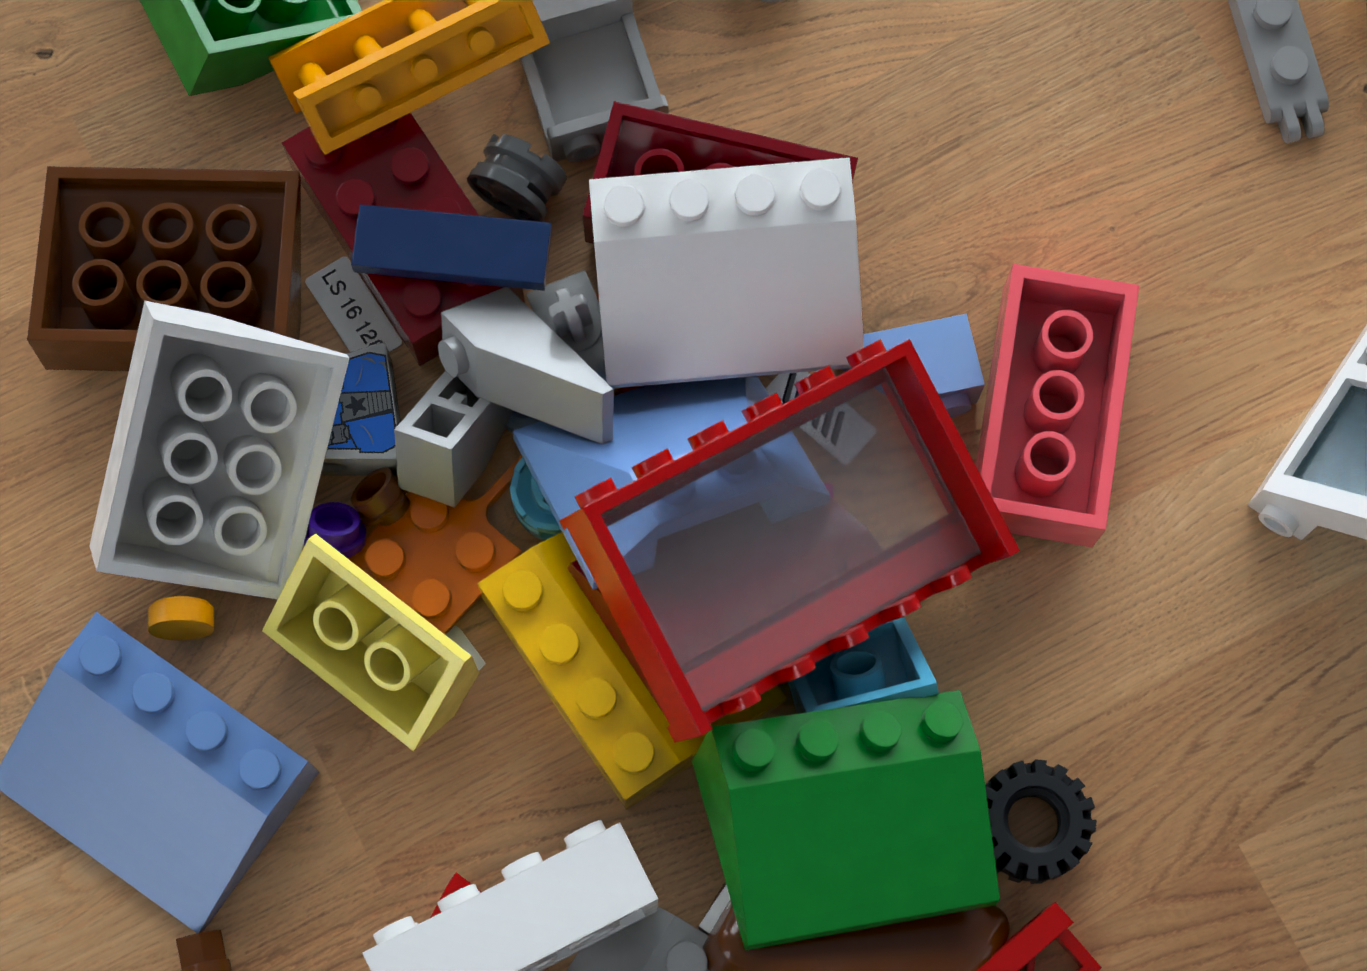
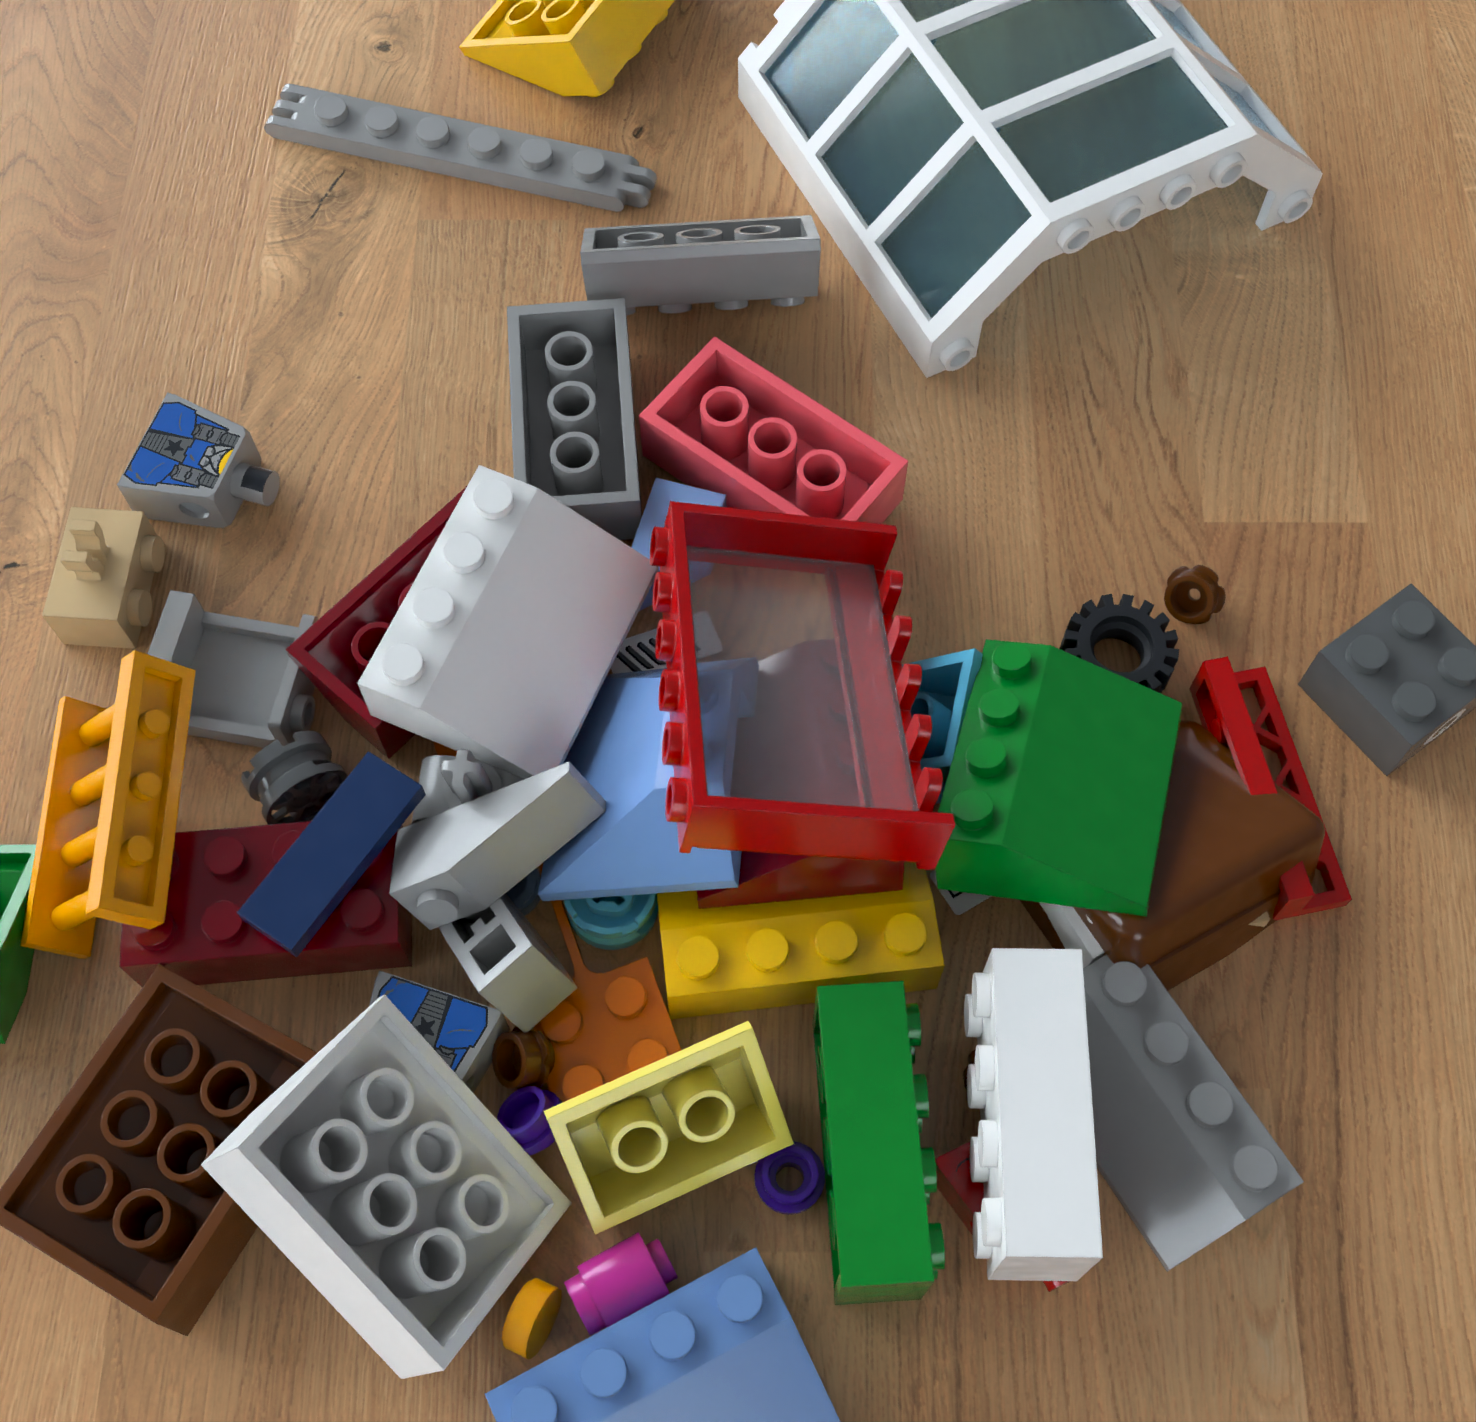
camera: 60 degrees left, 10 degrees down
white sticker [305,256,402,352] -> none
none -> light grey brick [507,298,642,540]
none -> dark pink brick [564,1232,678,1336]
none -> light grey slope [580,215,821,315]
none -> dark purple plate [754,1141,825,1215]
none -> green brick [812,981,945,1305]
none -> reddish brown plate [1164,565,1226,624]

